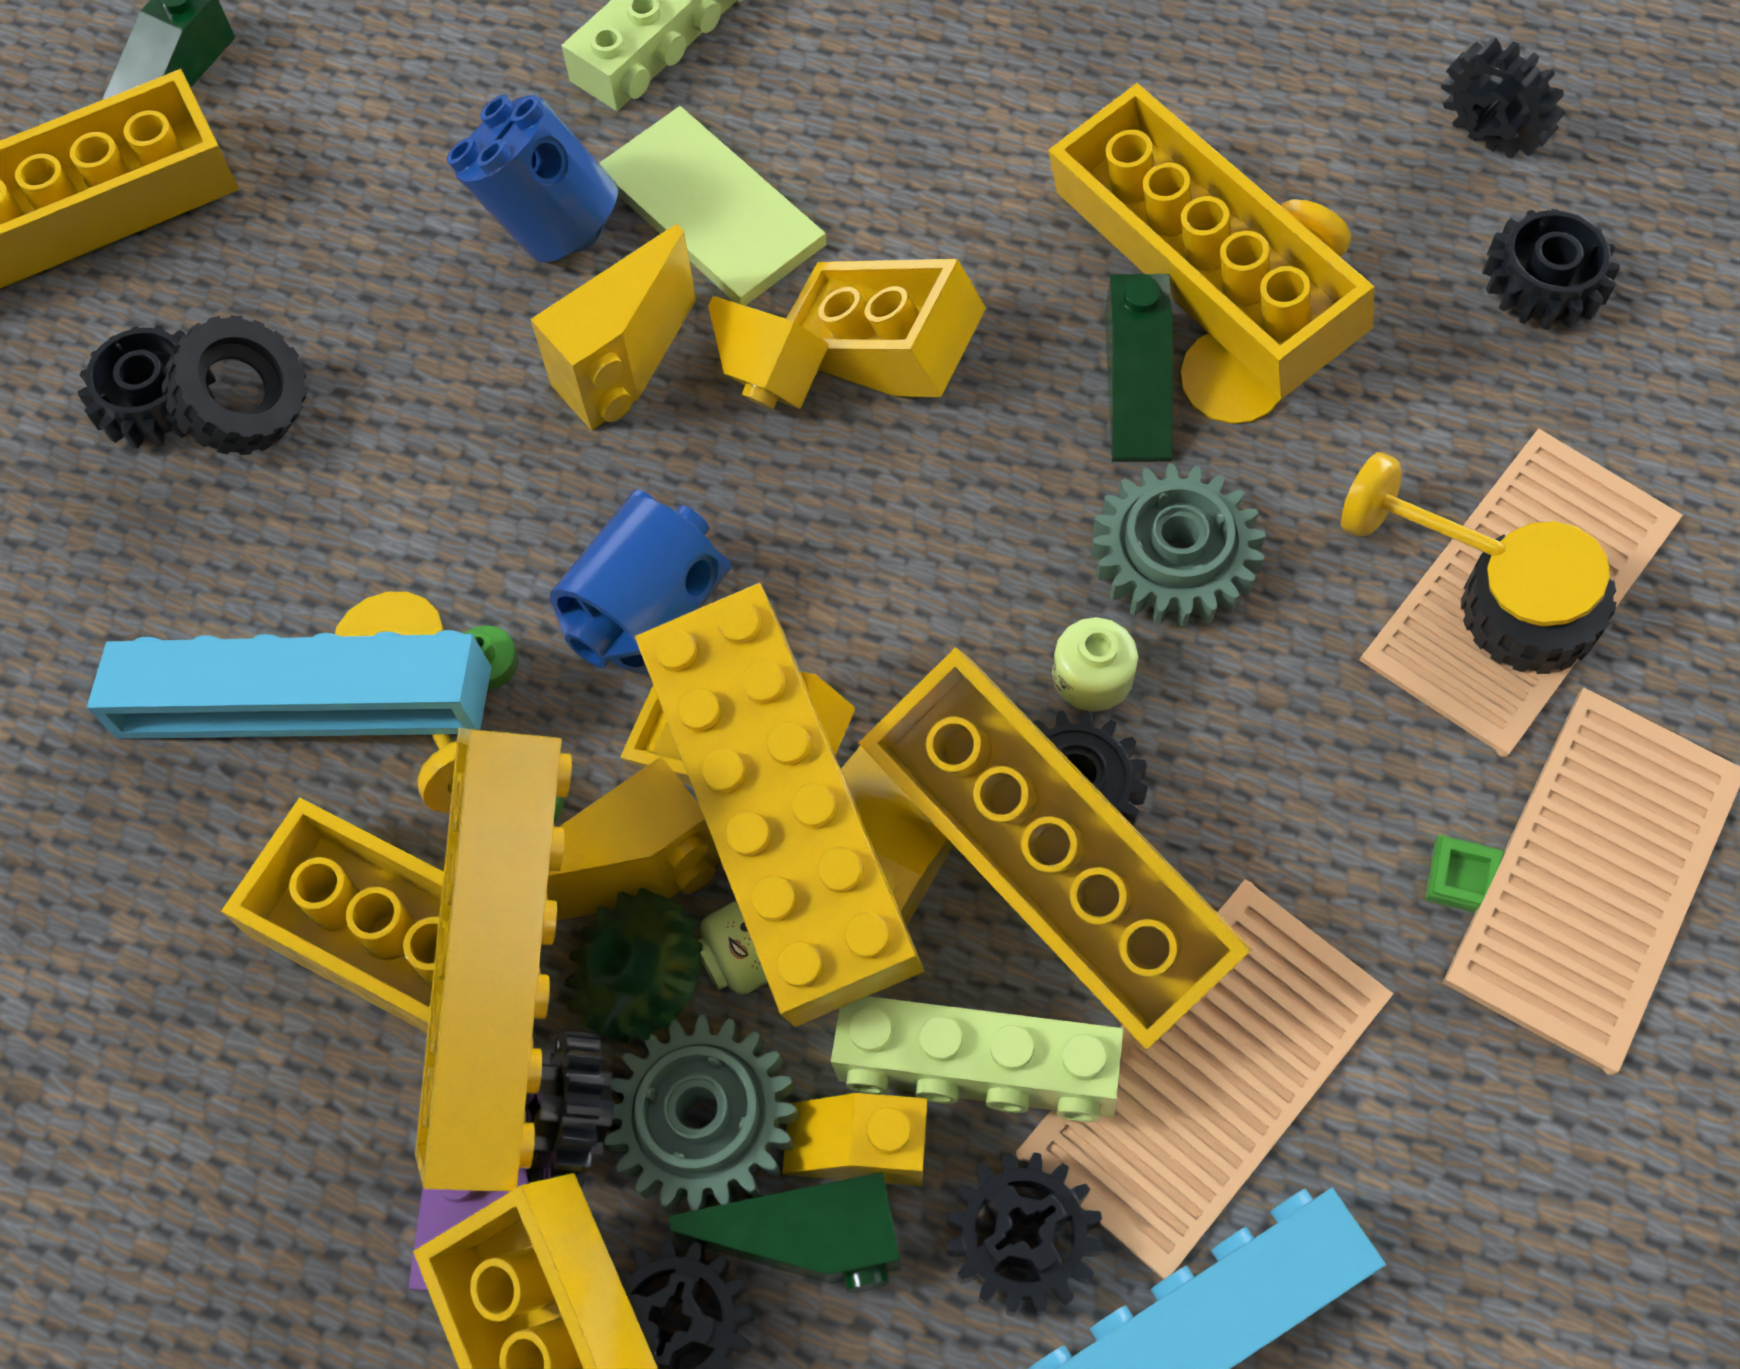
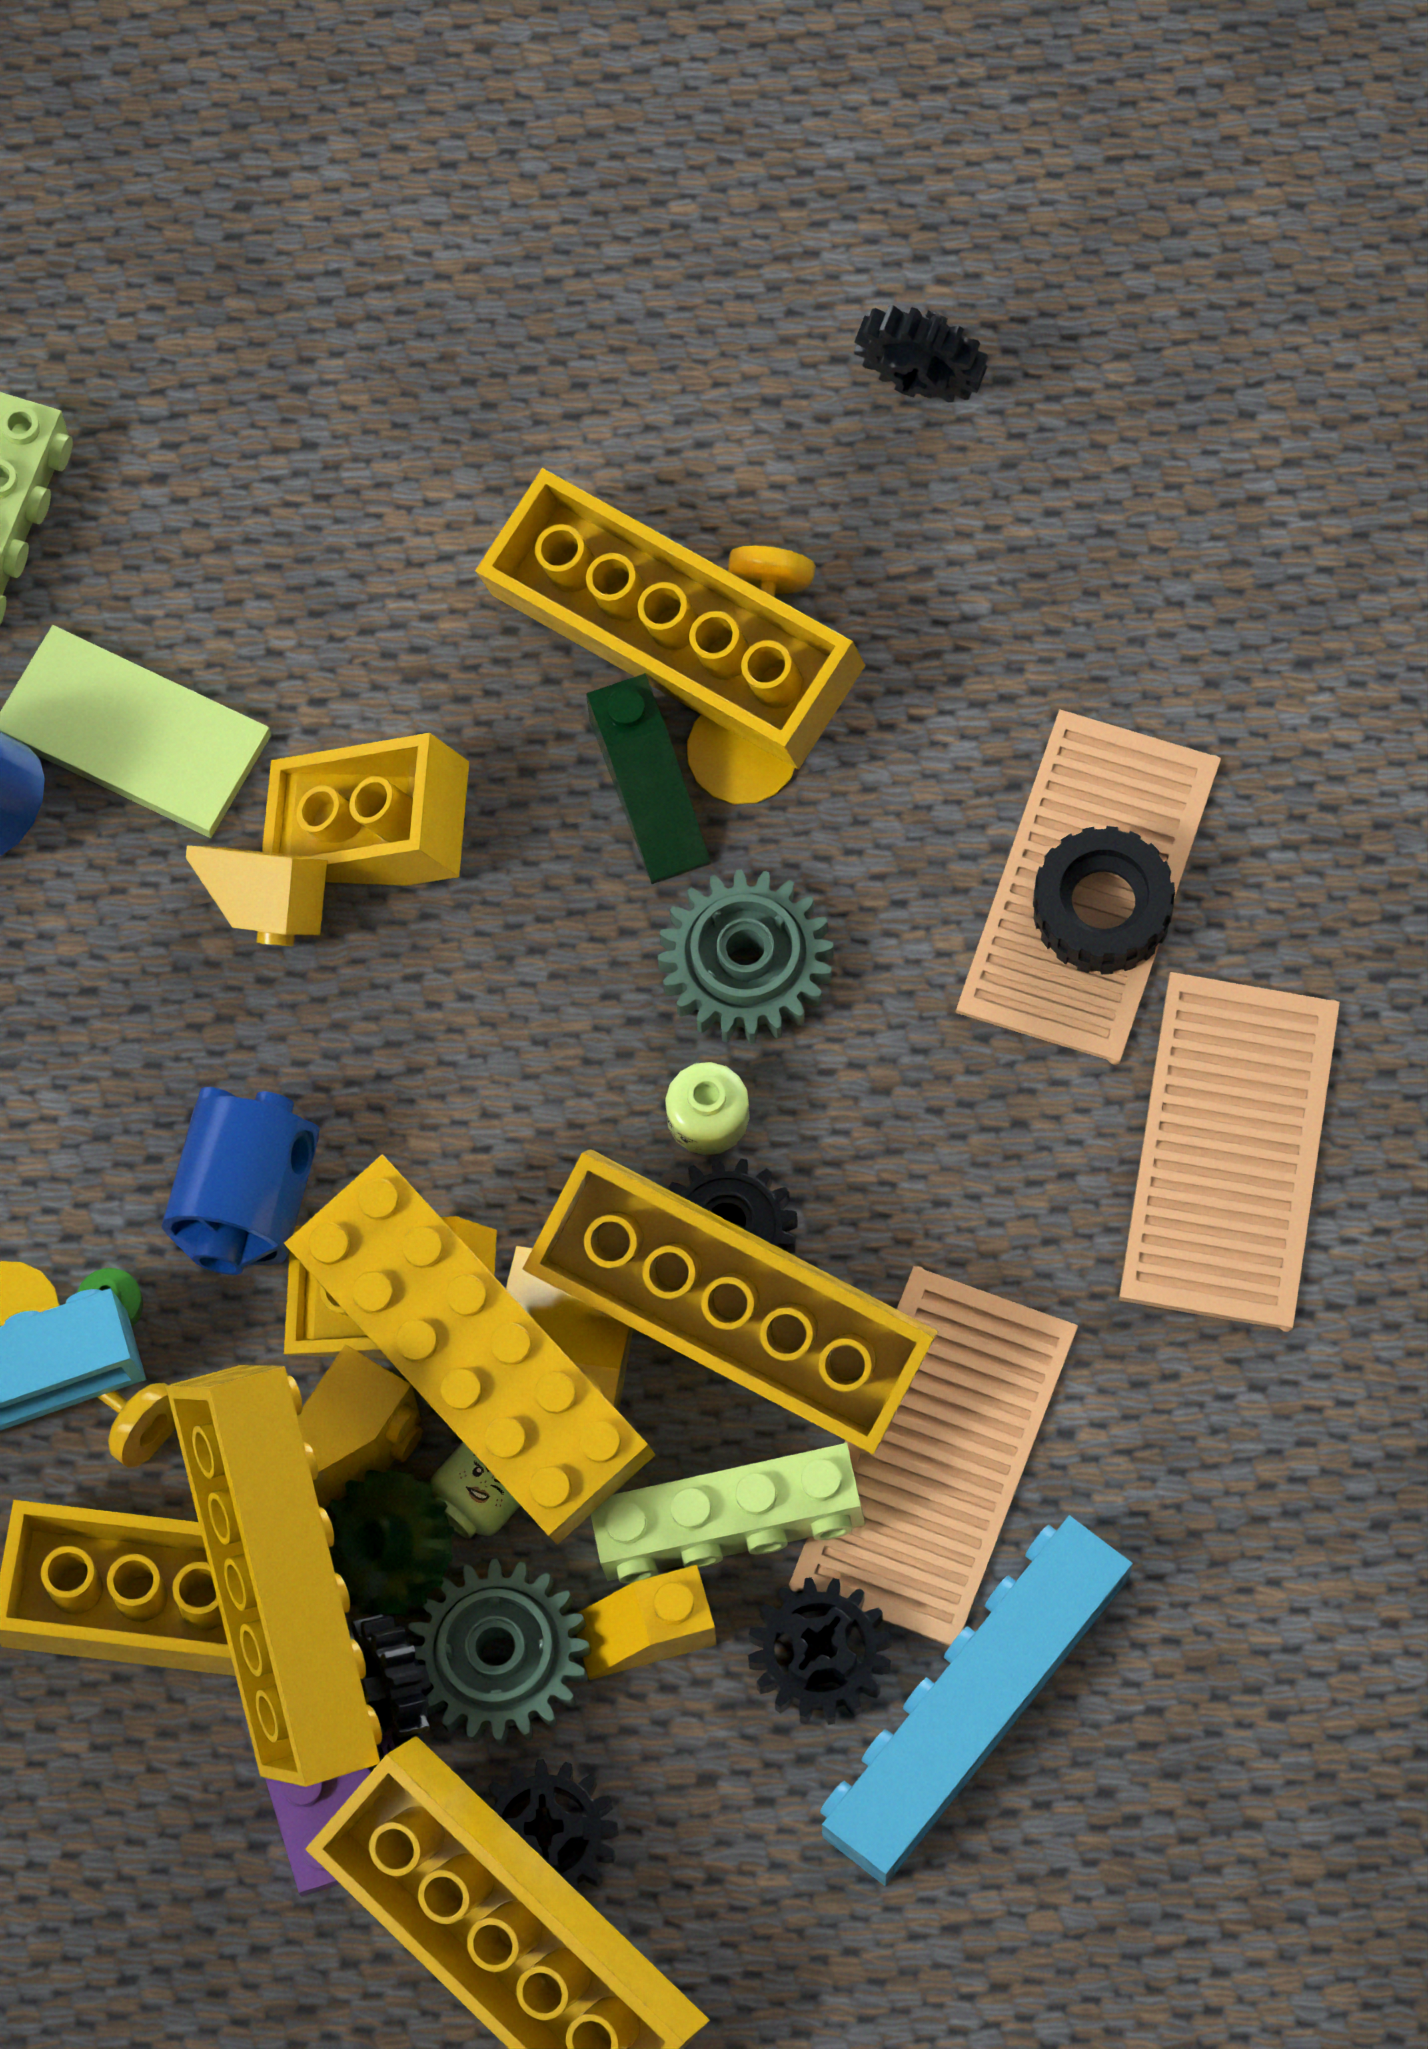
camera: 20 degrees left, 5 degrees up
yellow slope [530,224,696,431] -> none
dark green slope [668,1172,901,1293] -> none
yellow piece [1341,452,1610,626] -> none
bright green tile [1425,835,1505,913] -> none
black gear [1482,209,1620,330] -> none

